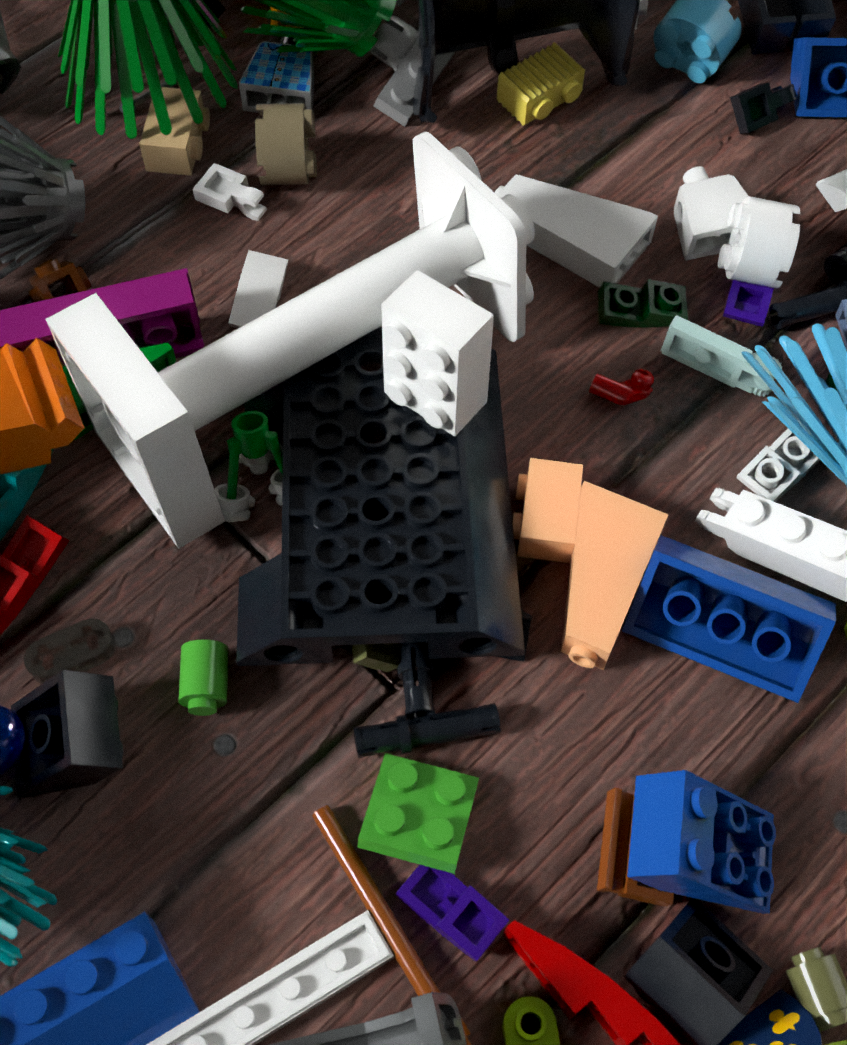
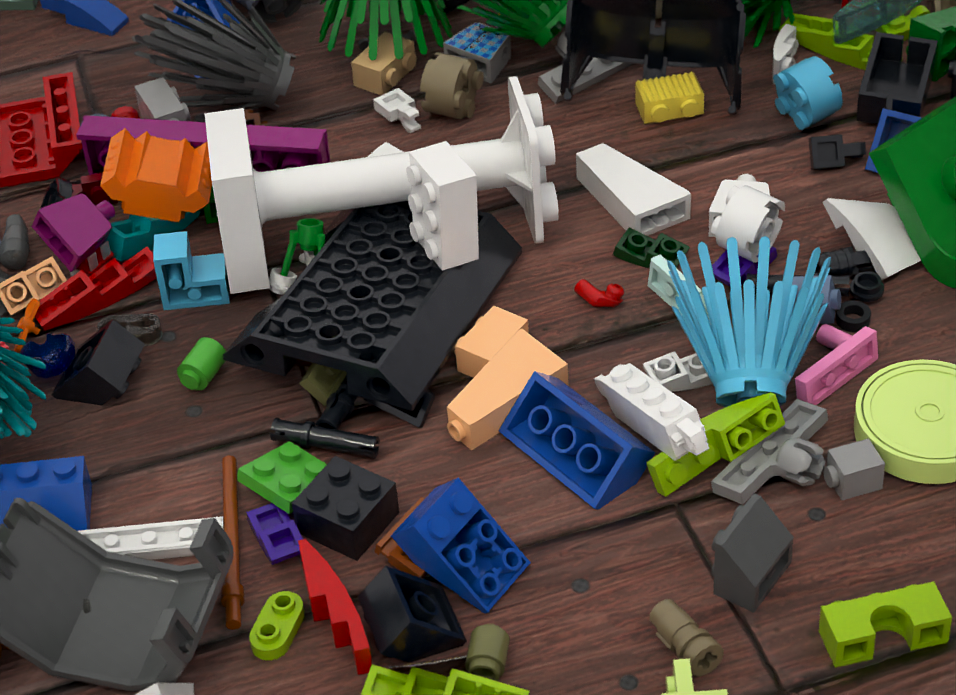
camera: 30 degrees right, 20 degrees down
none -> medium azure brick [153,231,230,310]
none -> black piece [292,456,399,561]

